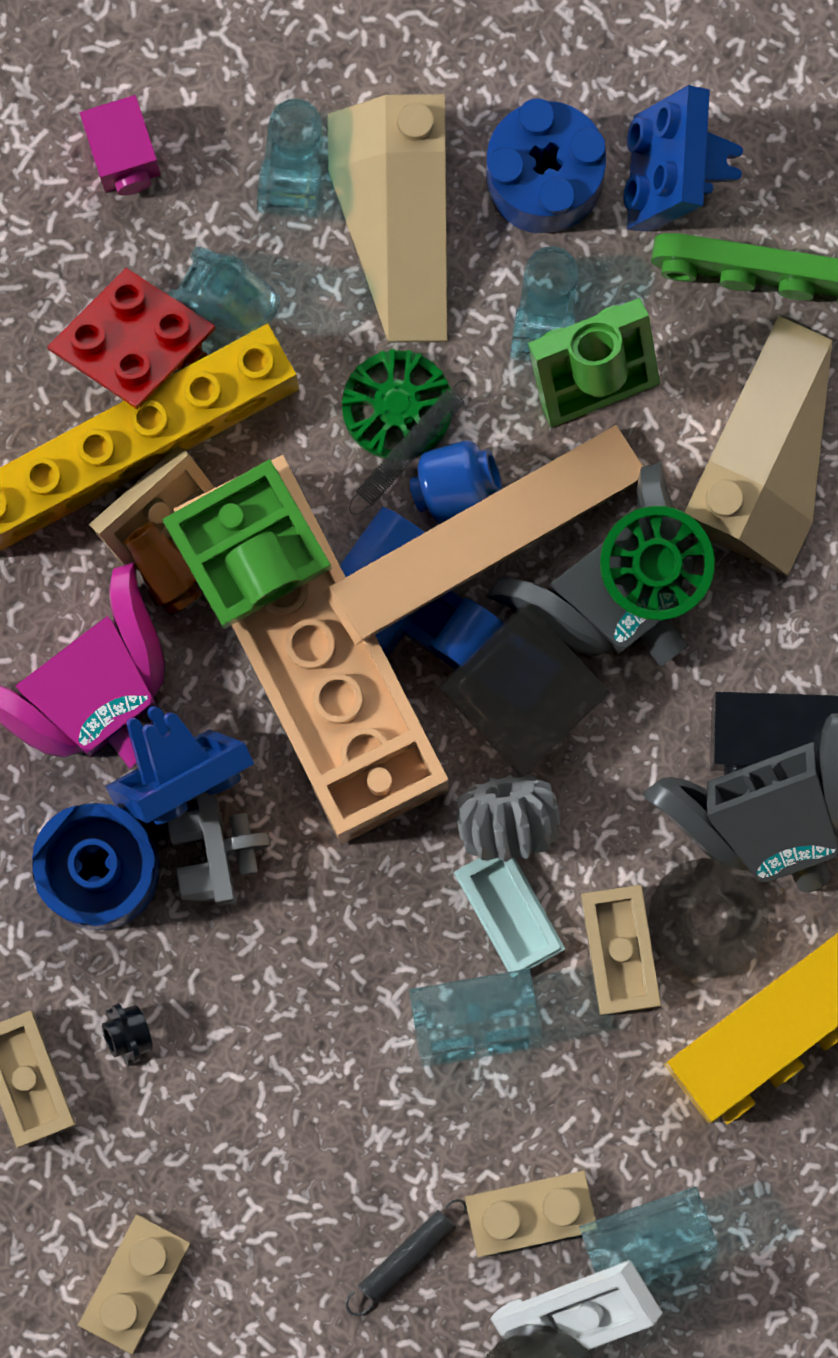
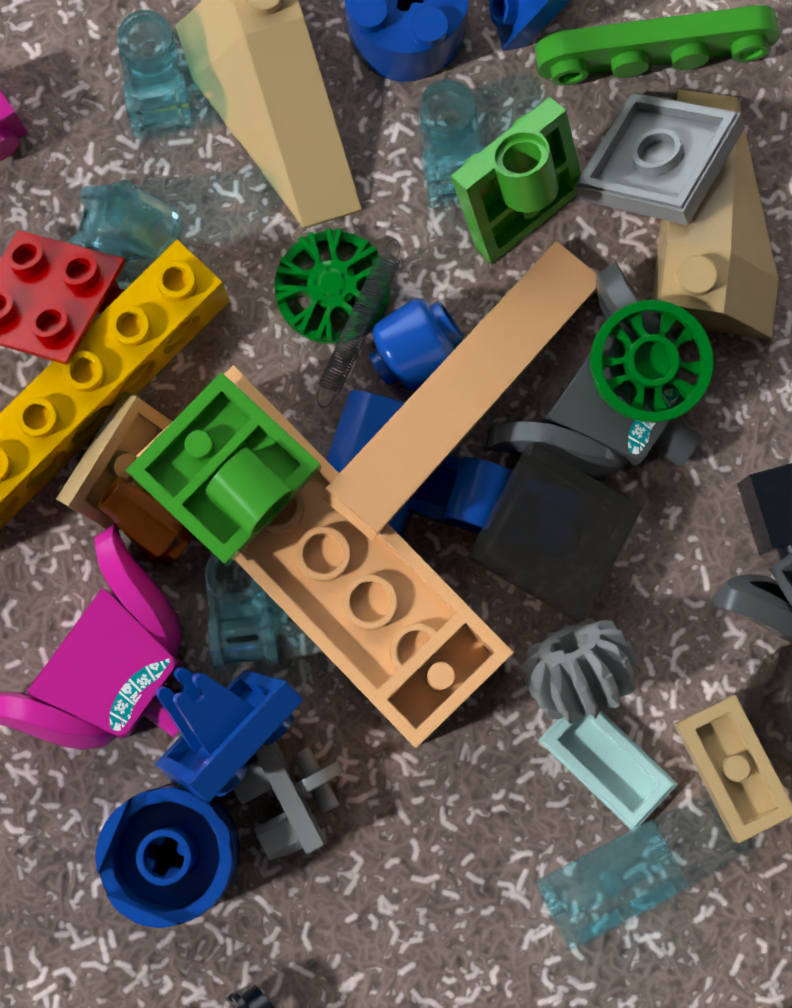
camera: 20 degrees left, 0 degrees up
none -> clear light blue piece [205,554,281,672]
none -> light grey tile [574,92,745,225]

